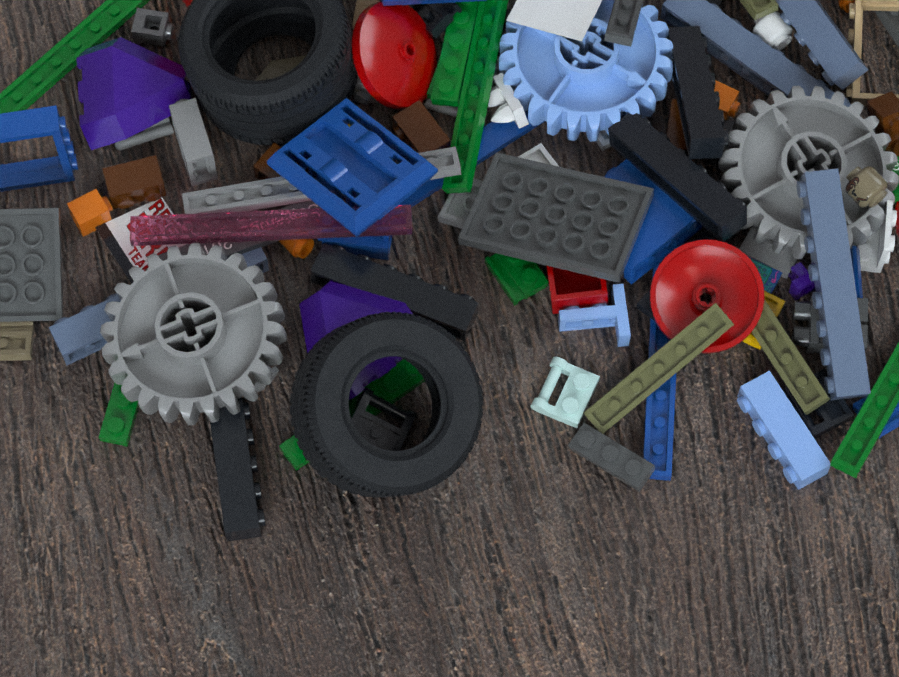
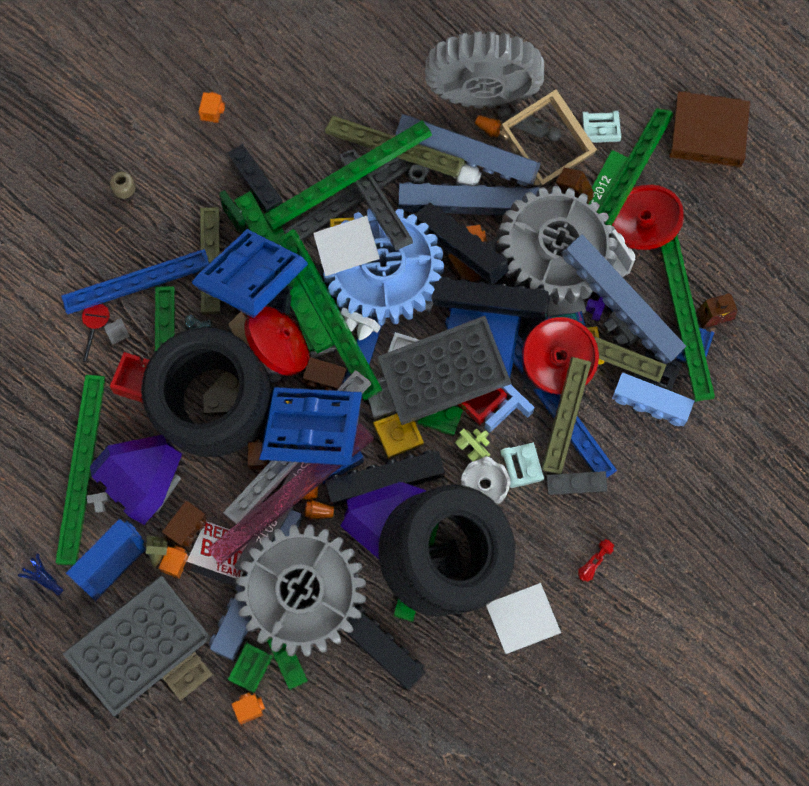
camera: 40 degrees left, 5 degrees up
flat silver brick [131,8,174,47] -> none
light grey window [169,98,218,186] -> none
dark tan head [845,166,888,208] -> none
none -> light grey tile [87,492,110,513]
none -> olive tile [146,536,167,568]
none -> green plate [228,643,273,694]
none -> orange brick [232,693,265,725]
none -> orange cone [305,500,334,519]
none -> yellow plate [373,413,424,459]
none -> yellowish green hips [455,429,491,462]
none -> white plate [461,457,510,504]
none -> white sticker [486,583,561,654]
none -> red piece [578,539,615,582]

